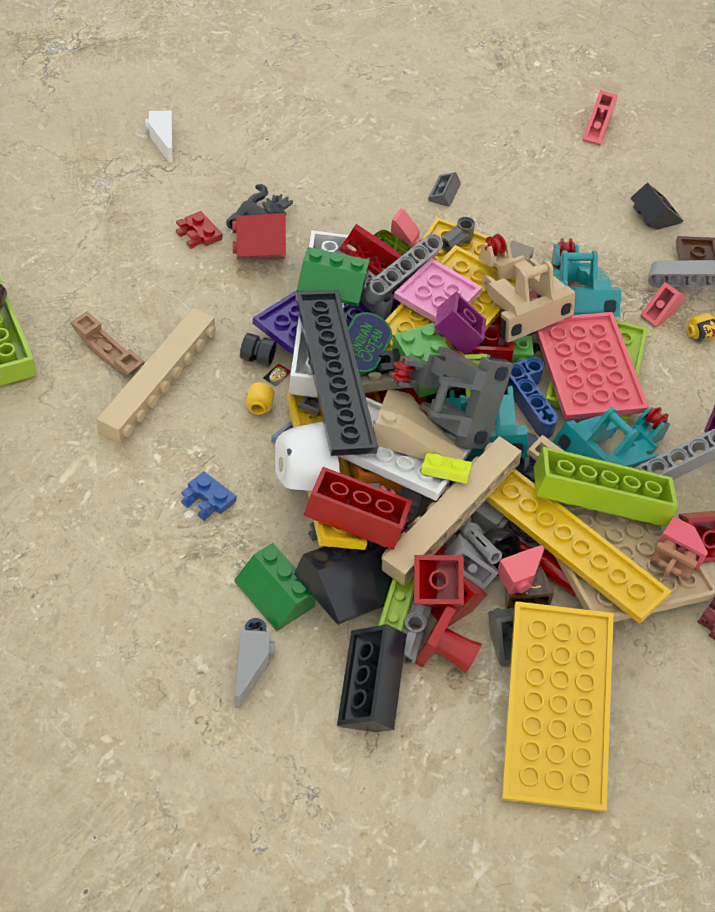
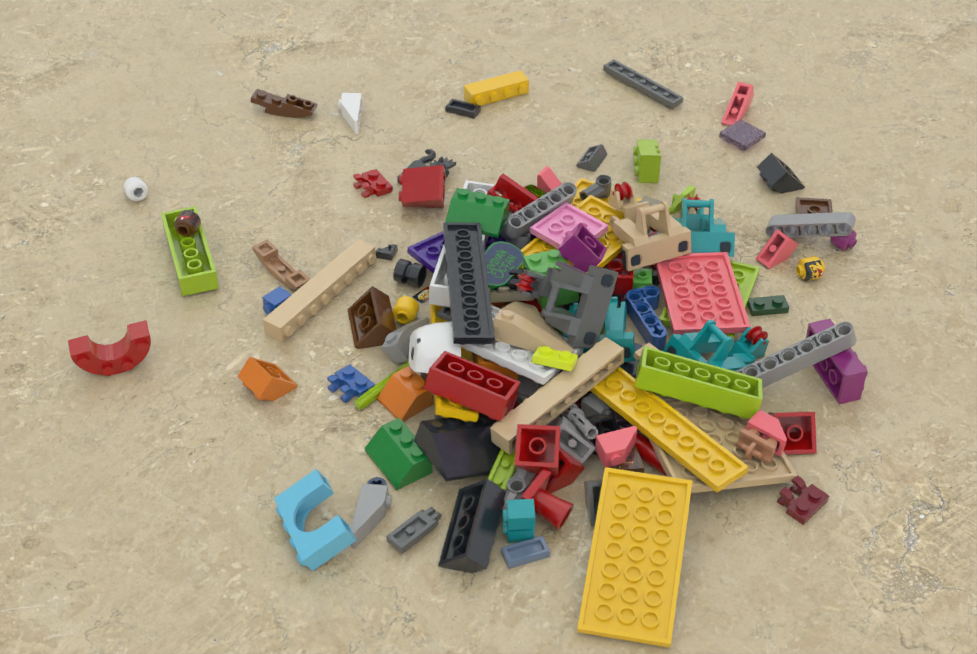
camera: 10 degrees right, 10 degrees down
none -> orange slope [237,357,298,401]
none -> reddish brown slope [250,89,318,118]
none -> brick [262,286,292,315]
none -> medium azure arch [274,469,357,571]
none -> reddish brown slope [347,286,397,349]
none -> lime axle [355,361,410,410]
none -> black tile [375,244,398,261]
none -> orange slope [377,366,433,422]
none -> light grey slope [381,317,429,364]
none -> dark grey hinge [386,507,442,553]
none -> black tile [445,99,481,119]
none -> yellow brick [464,70,529,106]
none -> sand blue tile [501,536,551,569]
none -> teal piece [502,499,535,543]
none -> dark grey plate [603,60,683,109]
none -> lime wedge [633,139,661,183]
none -> lime slope [669,185,696,214]
none -> clear purple tile [719,119,766,151]
none -> dark green plate [747,295,789,316]

